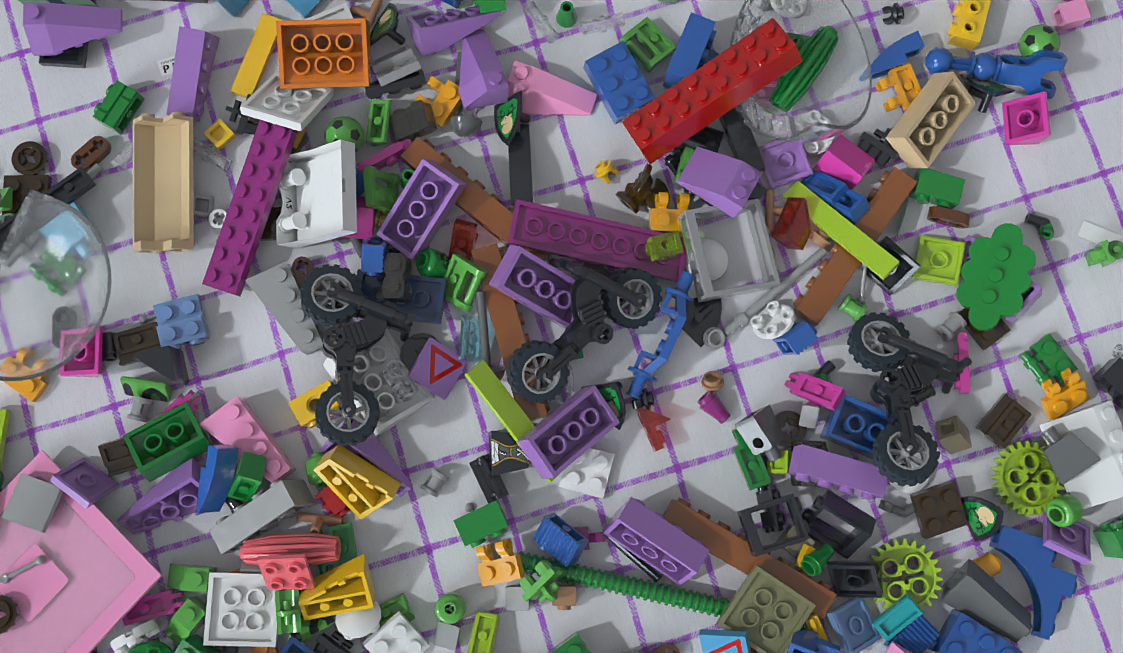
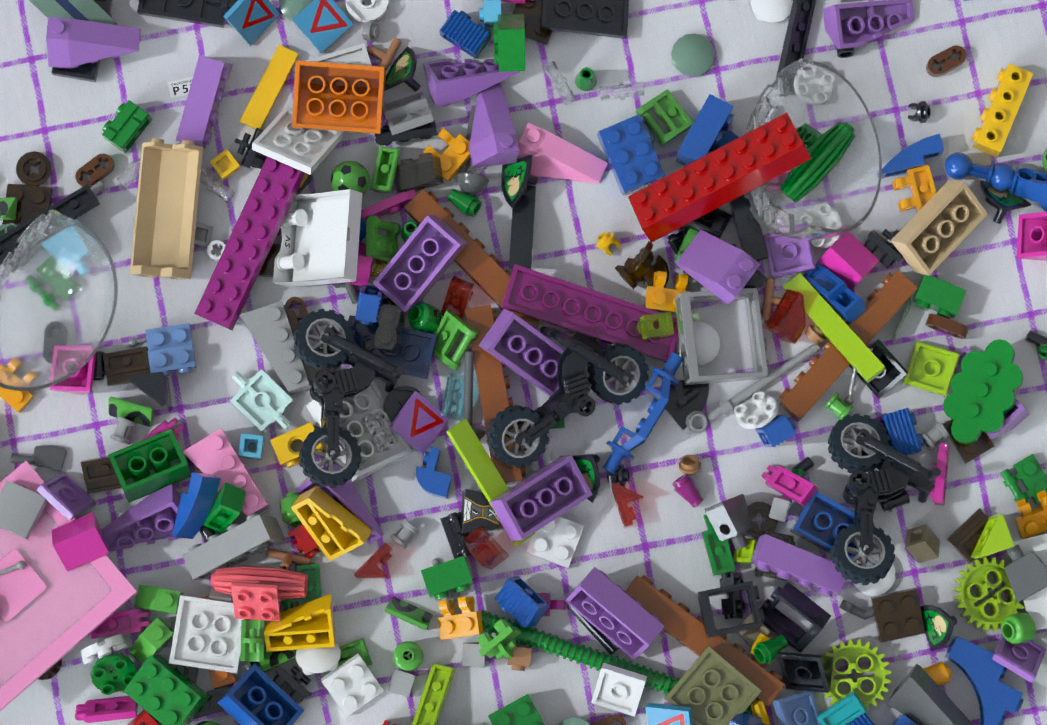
camera: 10 degrees right, 0 degrees up
none -> dark grey piece [11,445,67,472]
none -> dark pink slope [51,512,110,571]
none -> light aqua plate [230,369,294,433]
none -> medium azure plate [238,433,265,460]
none -> clear red slope [354,542,393,579]
none -> bright green slope [385,597,433,630]
none -> blue brick [416,447,452,499]
none -> green cone [447,189,482,217]
none -> clear red slope [464,526,509,570]
none -> white plate [591,663,647,717]
none -> blue brick [880,408,924,456]
none -> lime slope [971,514,1014,559]

